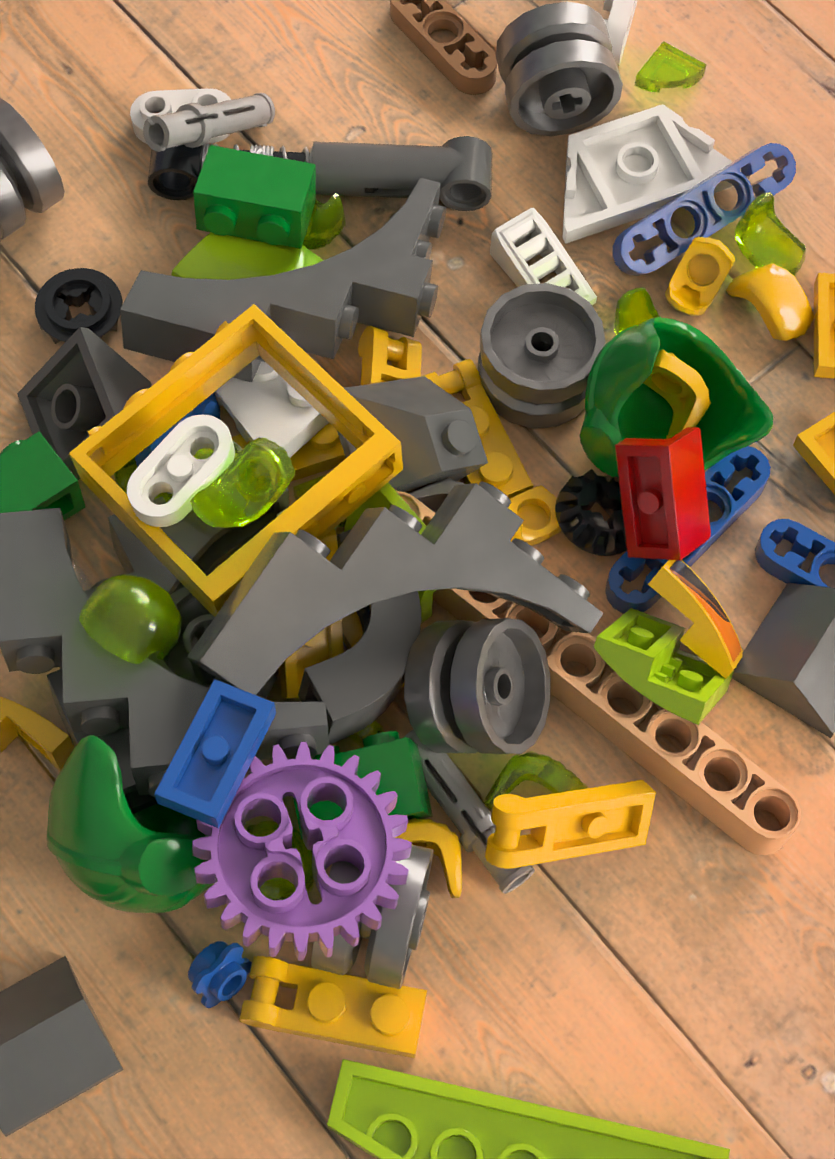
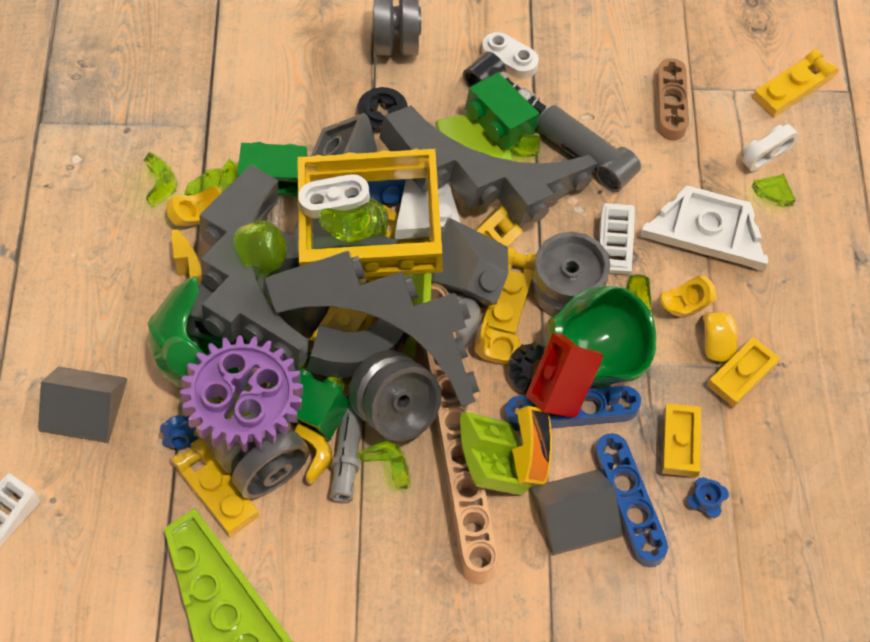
camera: 40 degrees right, 5 degrees down
light grey pin [143,93,275,152] -> none
blue plate [154,679,276,829] -> none
yellow plate [485,780,656,869] -> none
flat silver wheel [496,2,623,136] -> none
beam [612,143,796,276] -> none
yellow hair [643,349,711,439] -> none
clear neon green hair [734,192,806,276] -> none

